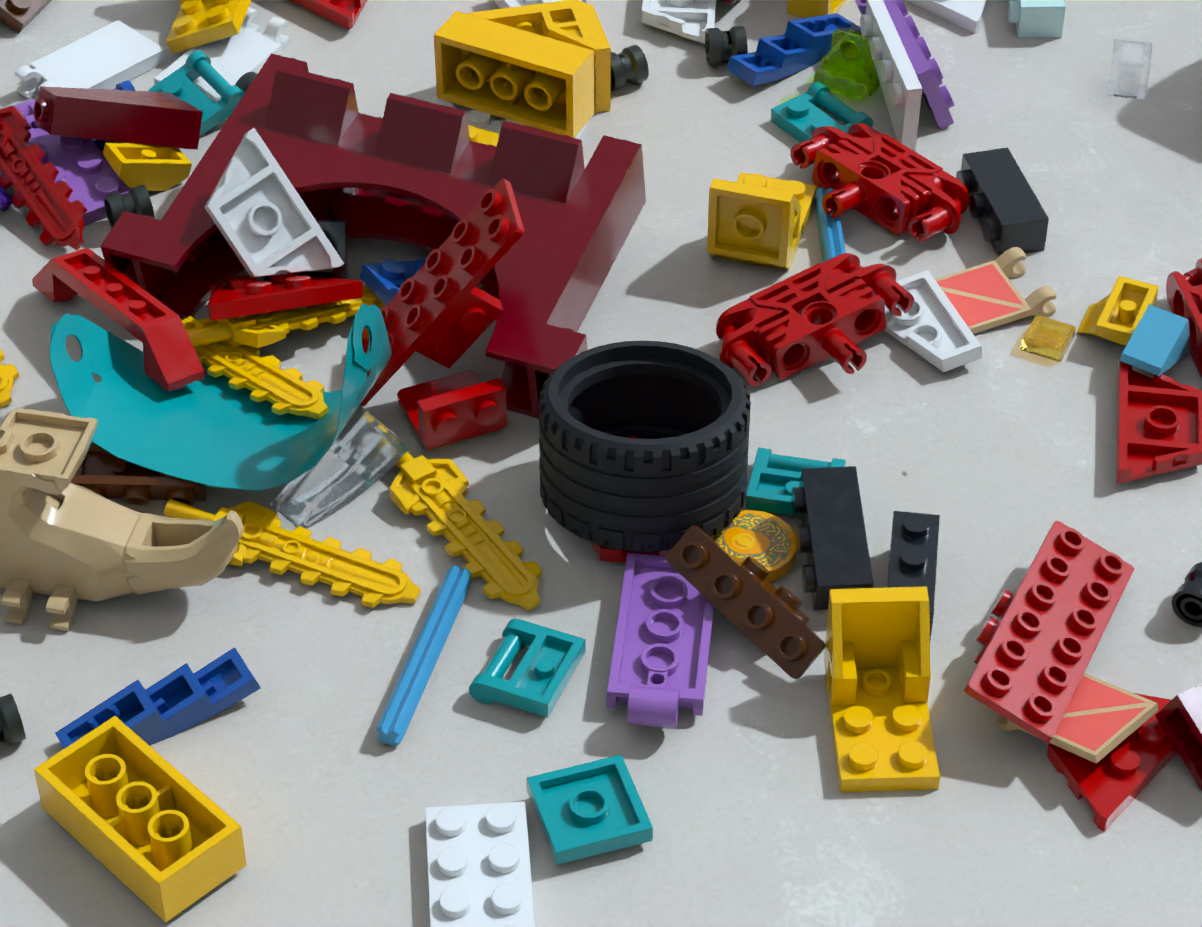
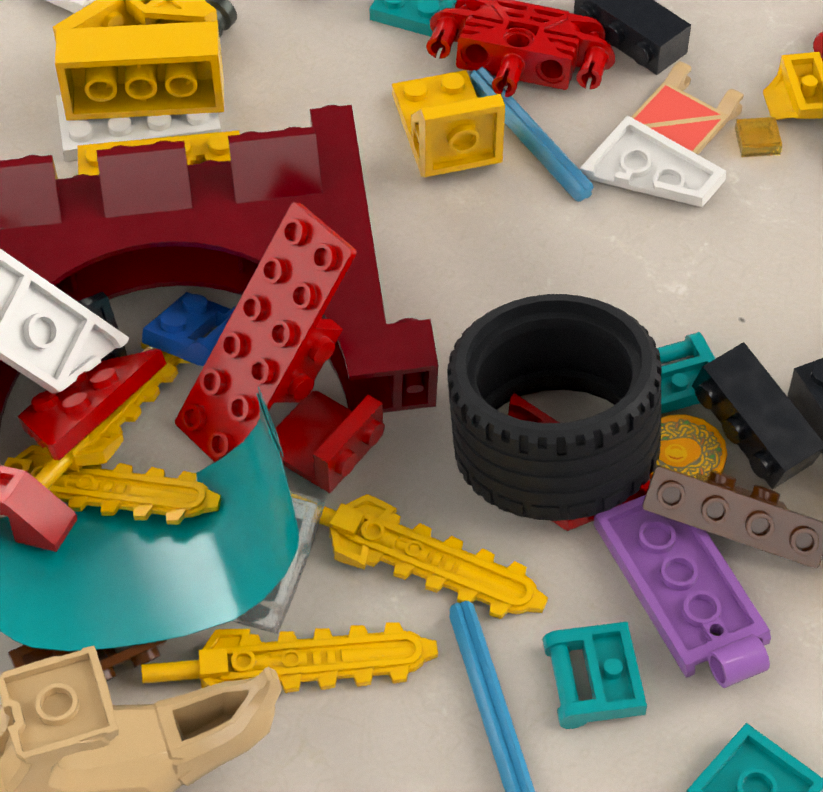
camera: 30 degrees left, 10 degrees up
red piece [716,253,914,386] -> none

